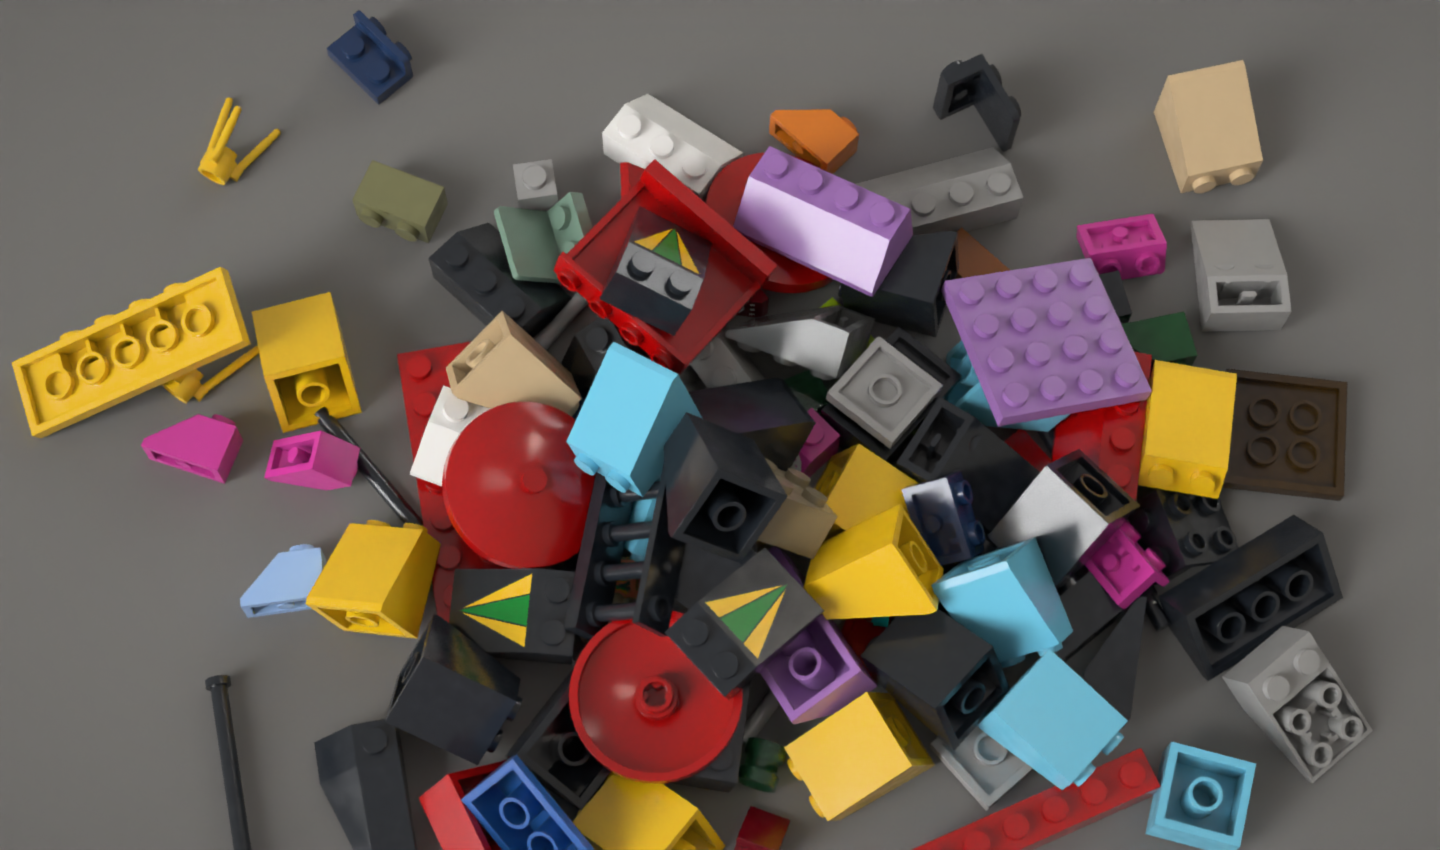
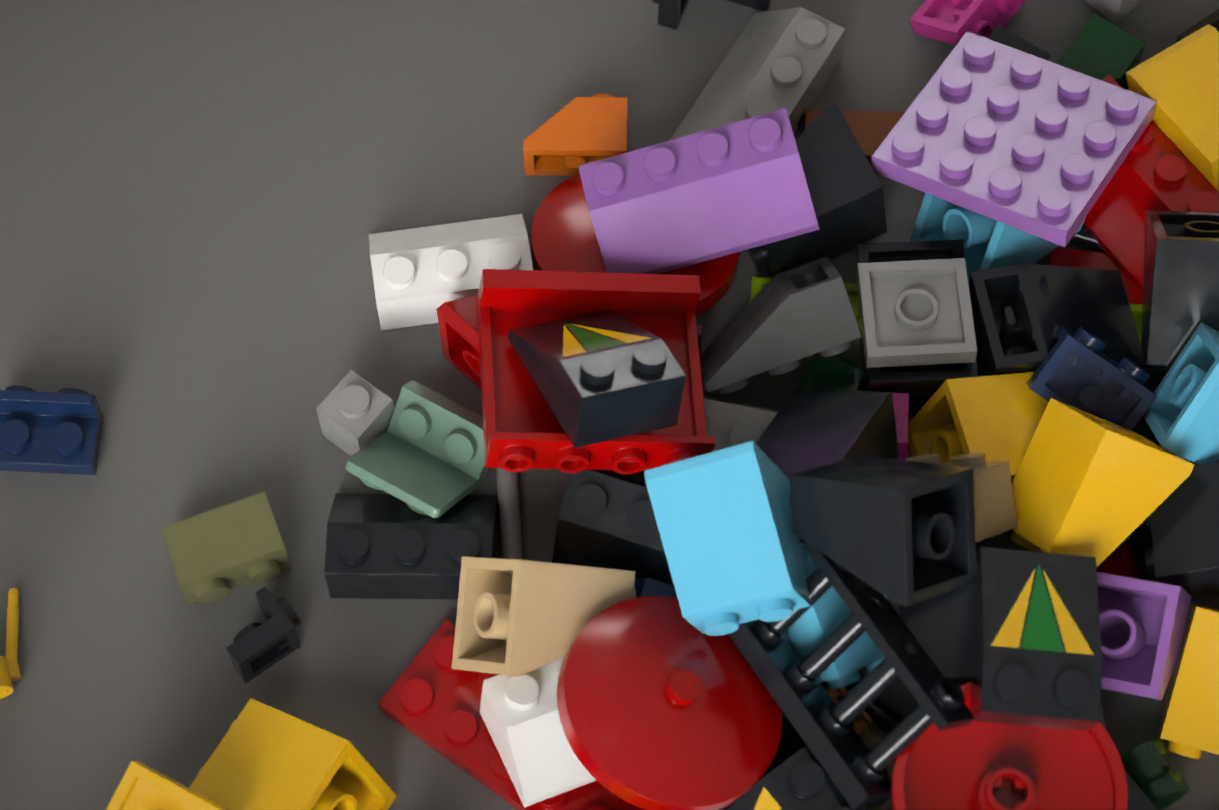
camera: 40 degrees left, 5 degrees down
none -> black bracket [227,587,301,683]

